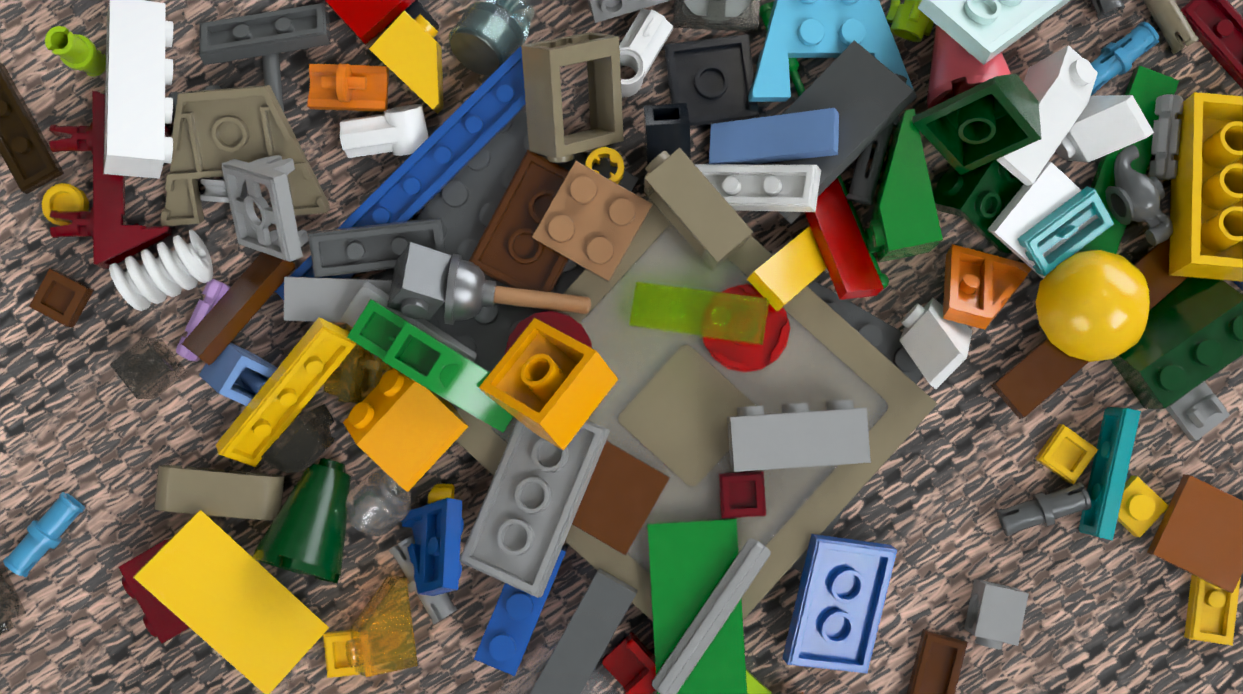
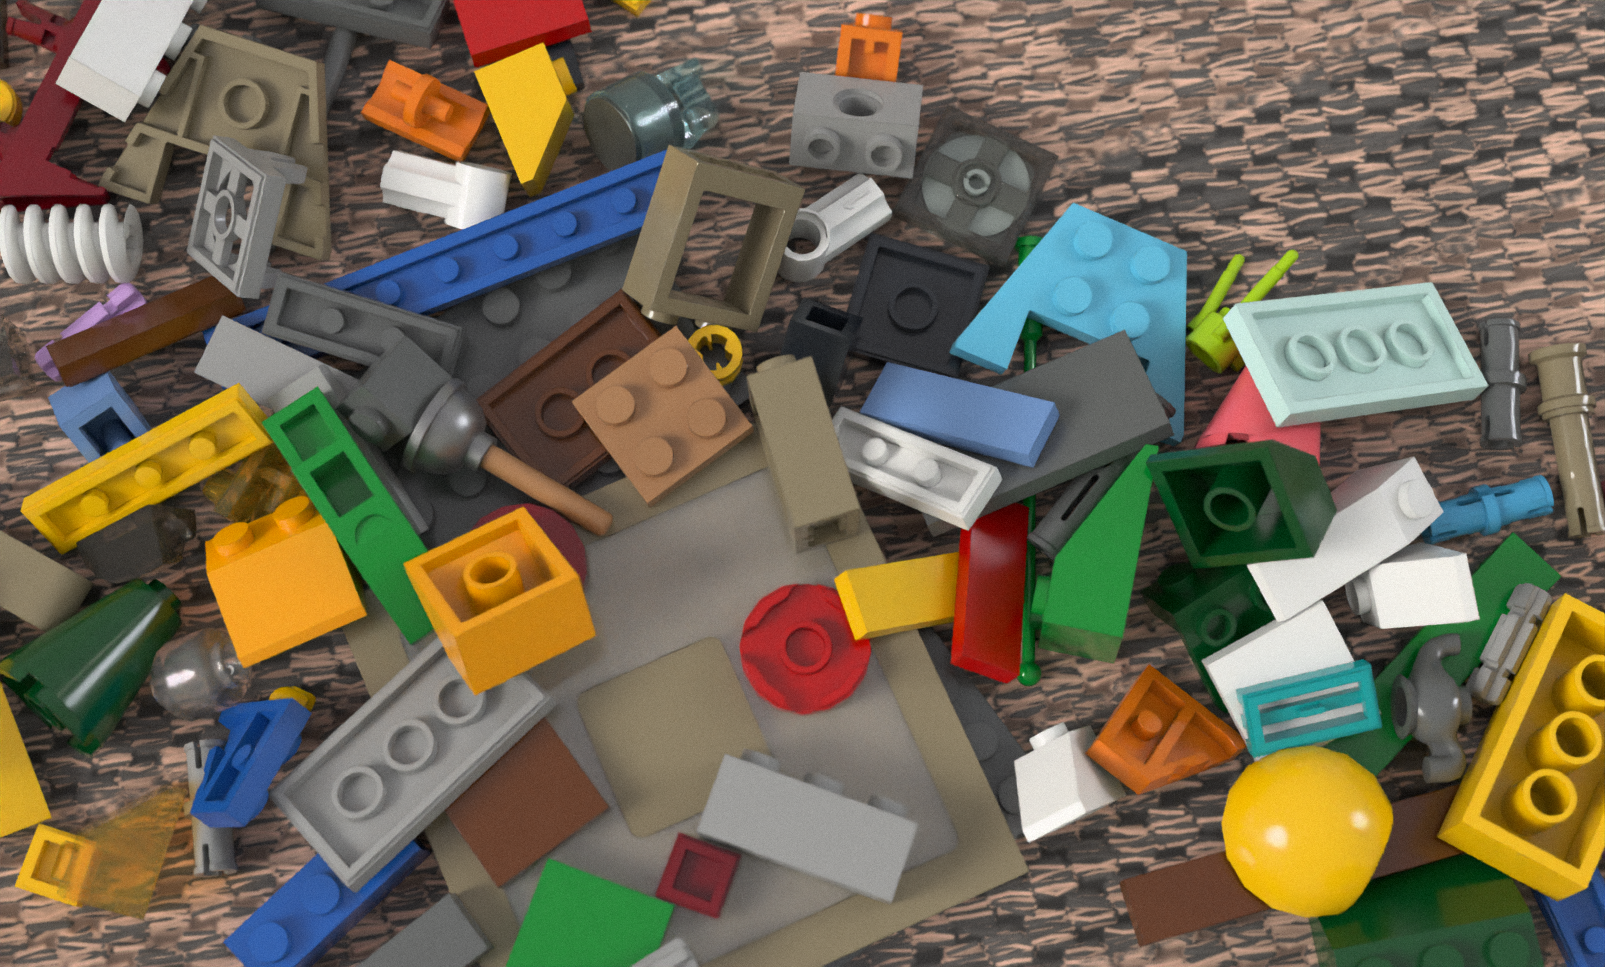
camera: 20 degrees right, 10 degrees down
light grey bush [200,178,229,203] -> none
clear neon green tile [629,282,769,345] -> none

